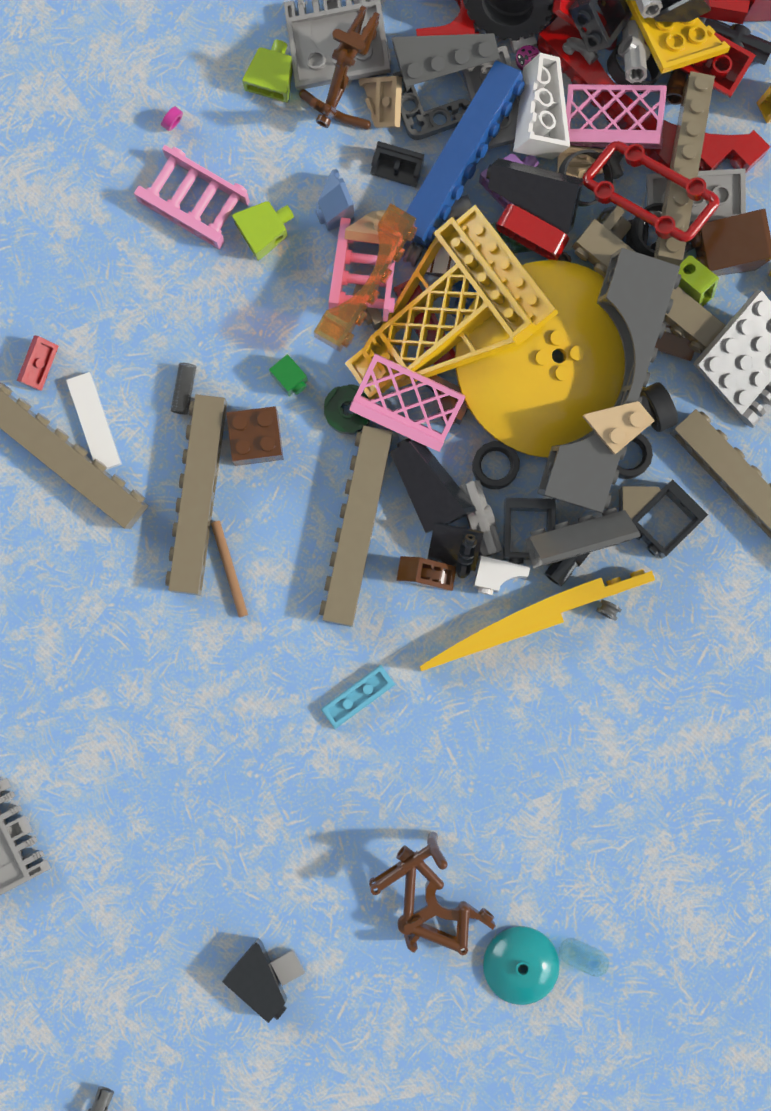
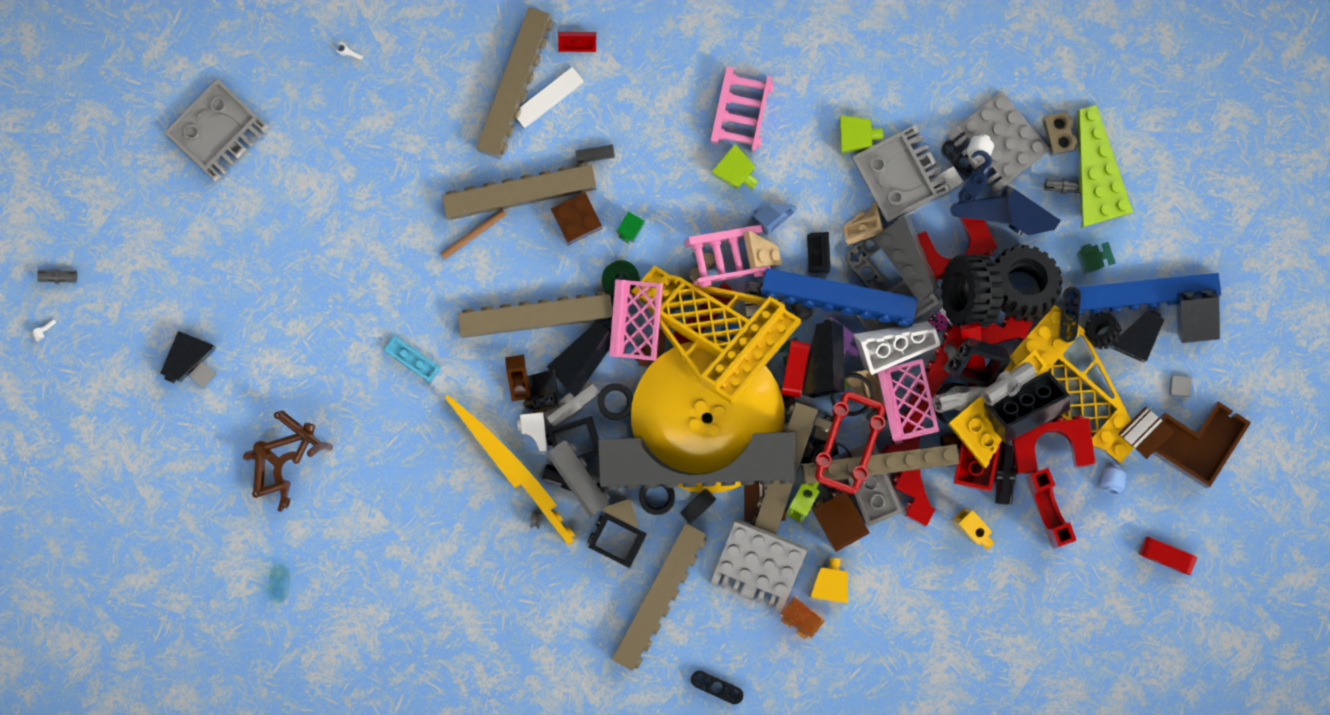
camera: 70 degrees right, 0 degrees up
dark pink tile [161,106,183,131] -> none
reddish brown piece [299,6,380,129] -> none
clear orange arch [314,203,418,352] -> none
teal dish [483,926,559,1005] -> none
tan wing [582,401,655,454] -> none

